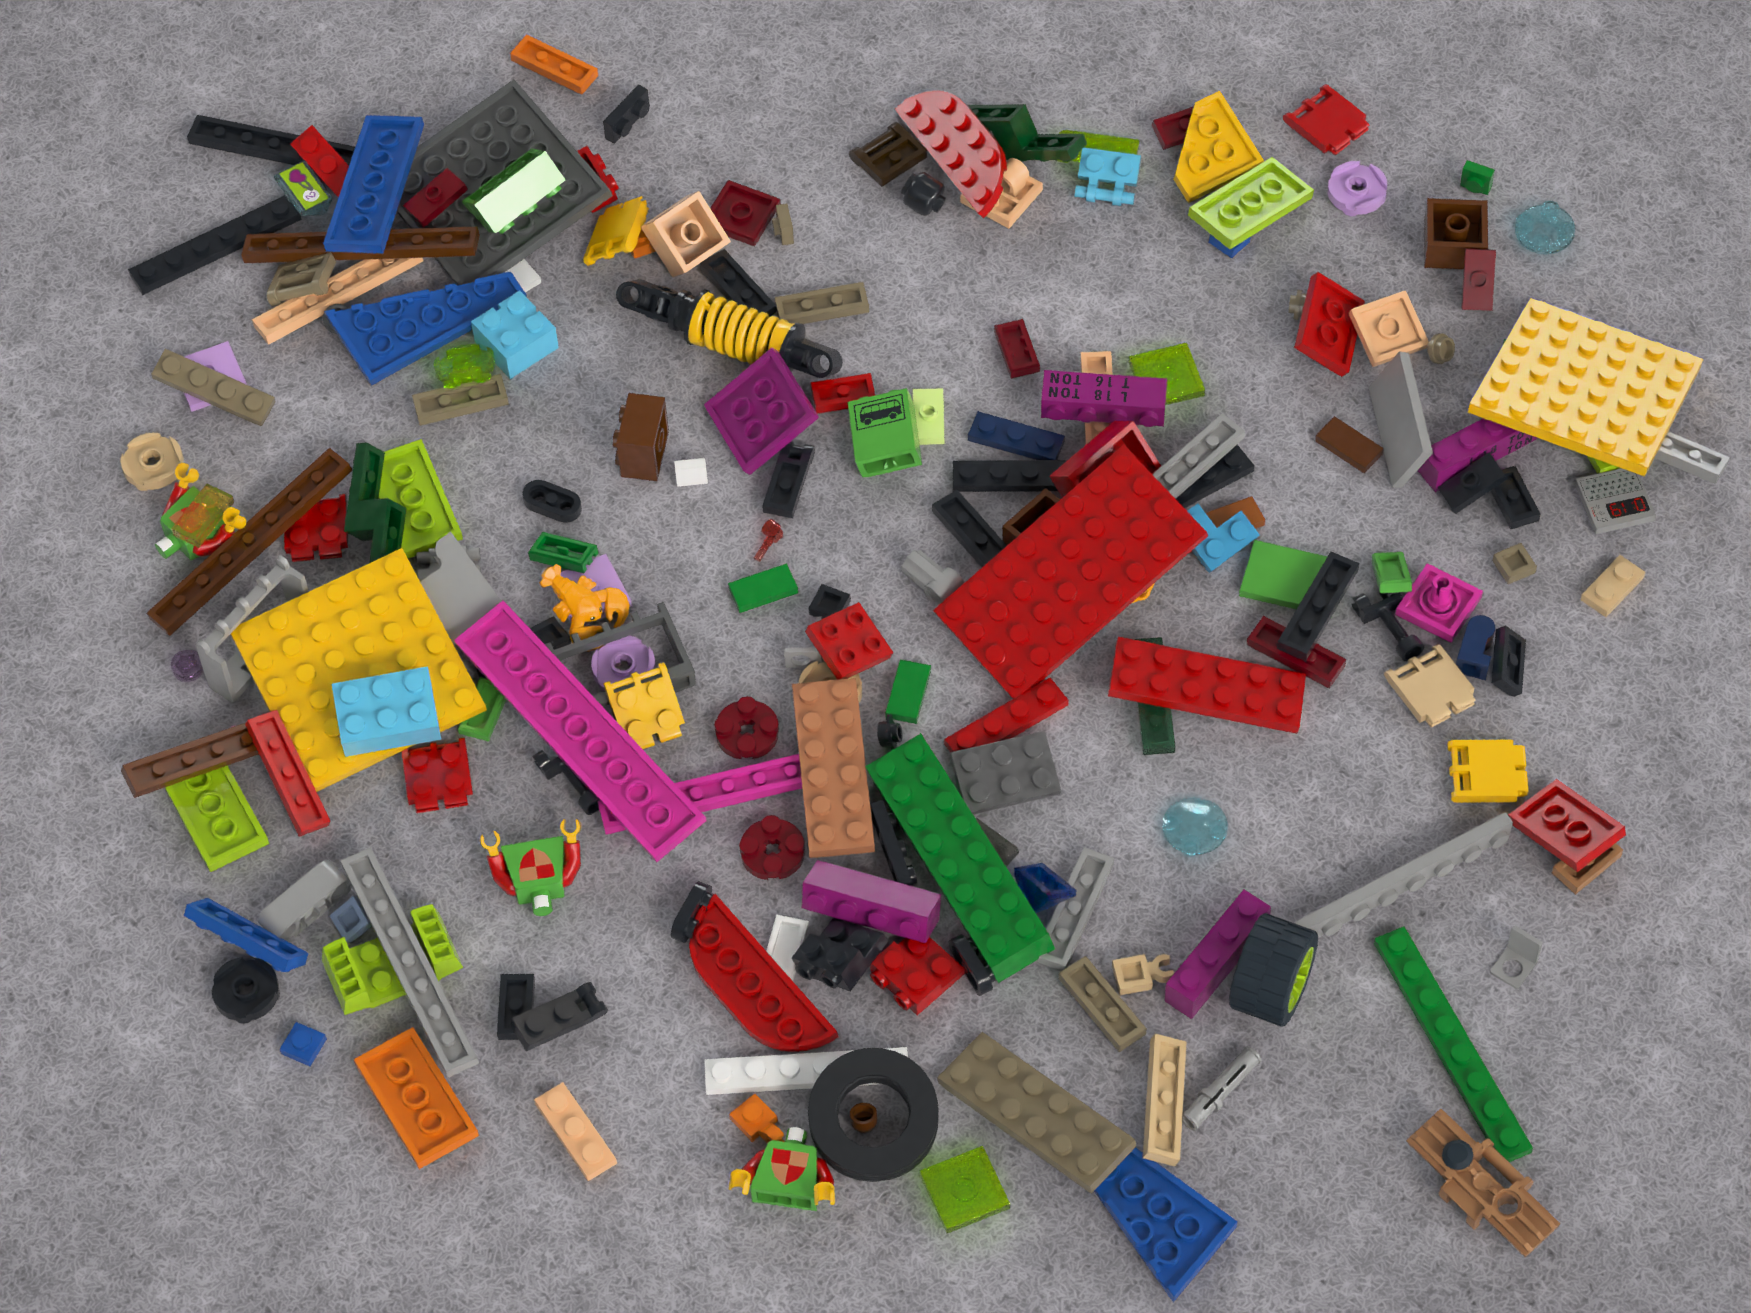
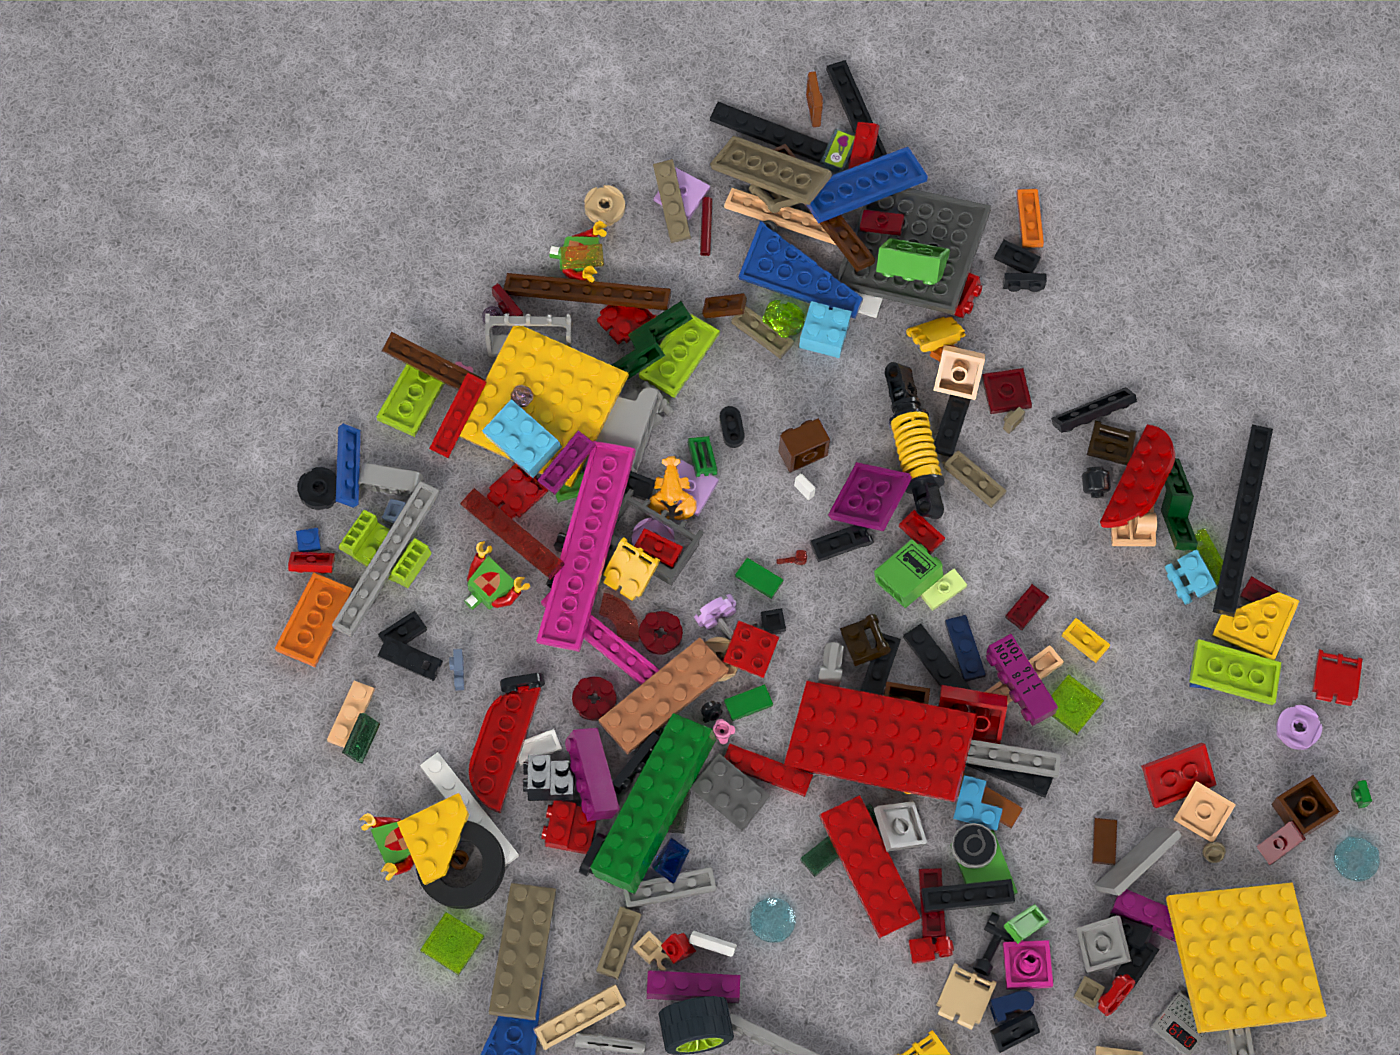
camera: 50 degrees right, 10 degrees up
orange plate [729,1094,785,1144] -> none
dark tan plate [1289,290,1306,320] -> none
none -> red plate [288,552,335,574]
none -> clear green plate [342,713,380,764]
none -> yellow plate [397,793,469,885]
none -> sand blue plate [449,649,464,691]
none -> clear red plate [460,488,565,580]
none -> dark red plate [492,283,523,316]
none -> tile [511,385,533,407]
none -> magenta plate [537,431,596,495]
none -> clear red tile [599,593,639,643]
none -> red plate [634,528,683,568]
none -> red bracket [661,932,696,964]
none -> white tile [689,931,737,957]
none -> lavender plate [694,594,736,630]
none -> dark red piece [700,197,712,256]
none -> reddish brown plate [702,293,747,319]
none -> dark tan plate [710,136,832,205]
none -> bright pink plate [713,719,735,745]
none -> dark orange plate [806,71,823,128]
none -> dark brown plate [840,614,891,666]
none -> light grey plate [874,801,928,851]
none -> red plate [908,936,954,964]
none -> black tile [951,823,997,869]
none -> black plate [994,239,1041,273]
none -> black plate [1051,387,1137,433]
none -> yellow plate [1062,618,1110,663]
none -> light grey plate [1076,916,1131,973]
none -> red plate [1098,974,1135,1016]
none -> black plate [1212,424,1273,617]

